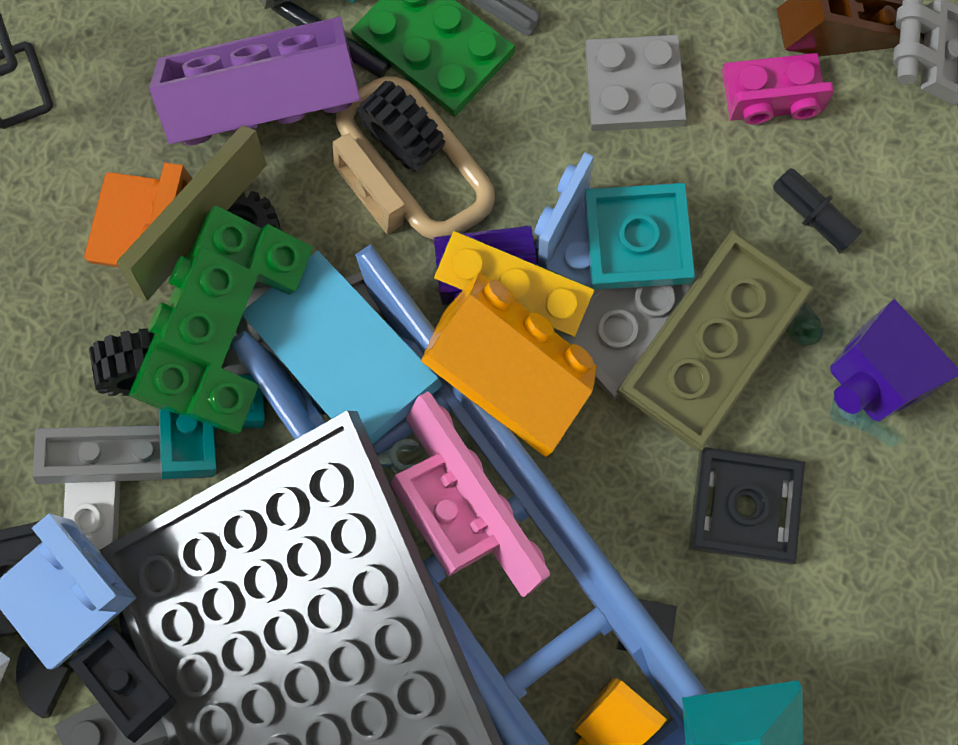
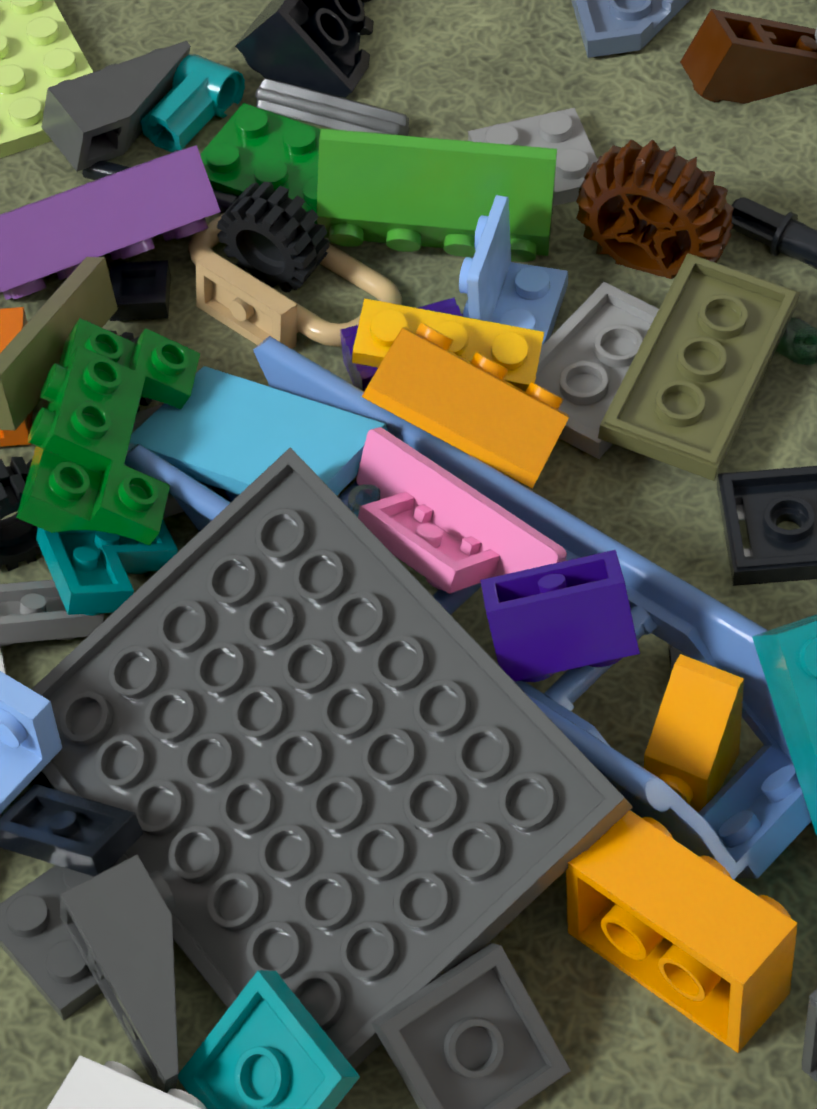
camera: 15 degrees left, 25 degrees down
teal plate [584,183,695,290] -> none
dark pink bracket [722,53,834,125] -> none
none -> black plate [109,260,171,321]
none -> bright green slope [317,128,557,262]
none -> dark purple brick [480,550,640,682]
none -> reddish brown gear [576,139,734,279]

